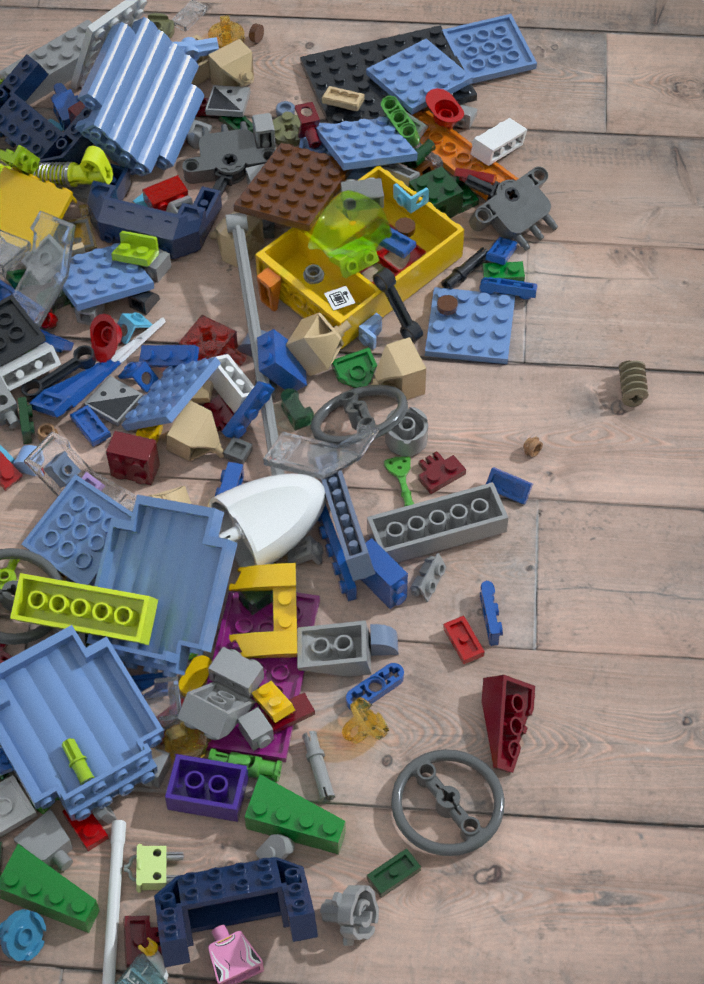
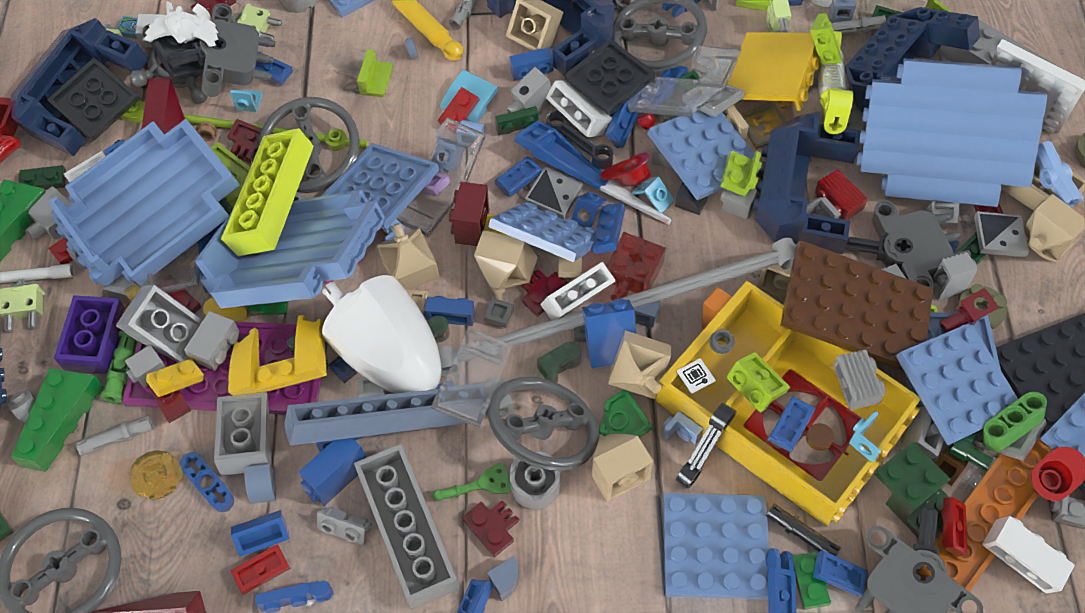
camera: 85 degrees right, 5 degrees up
medium nougat plate [37,423,58,443] -> none
lime axle [61,738,95,785] -> none
blue plate [222,381,275,439] -> none
sand blue tile [276,101,295,117] -> none
clear neon green piece [308,190,392,258] -> none
tan plate [322,86,365,111] -> none
reddish brown tile [437,295,458,315] -> none
none -> blue piece [231,510,290,557]
none -> sand blue brick [487,556,519,601]

